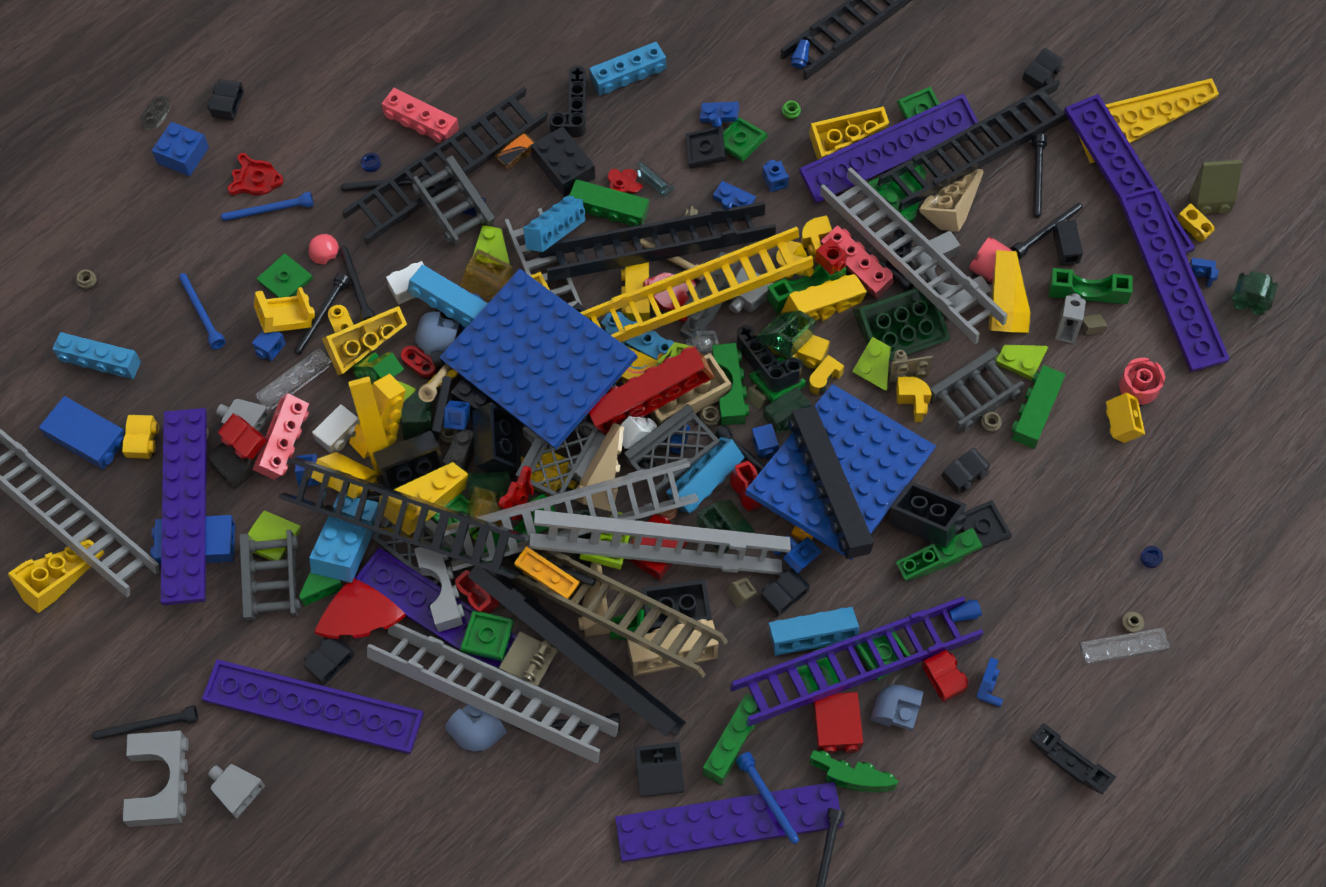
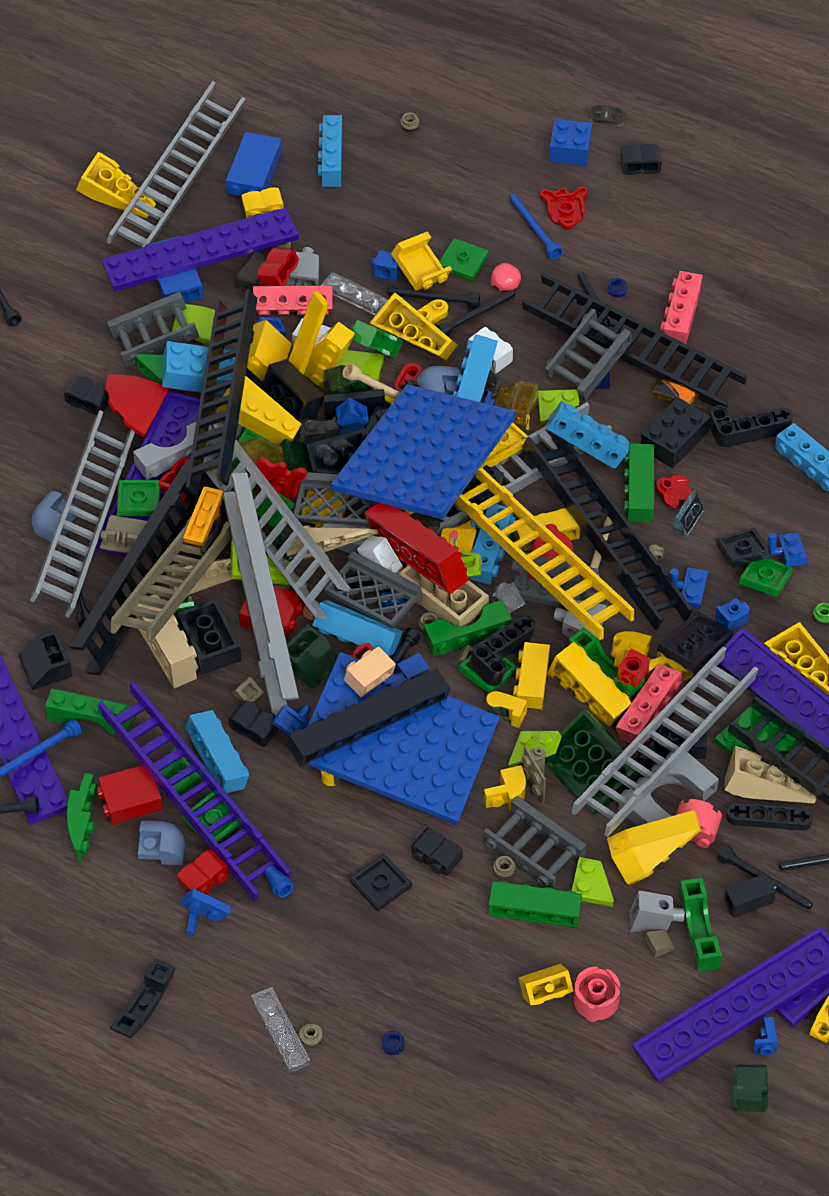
camera: 75 degrees right, 10 degrees down
blue piece [179,273,226,350] -> none
dark purple plate [202,659,424,755] -> none
clear green slope [757,310,816,359] -> none
clear green brick [763,387,811,433] -> none
black brick [890,481,967,548] -> none
green slope [896,528,983,581] -> none
none -> light nougat brick [344,646,396,698]
none -> black plate [657,611,734,672]
none -> black beam [726,803,813,831]

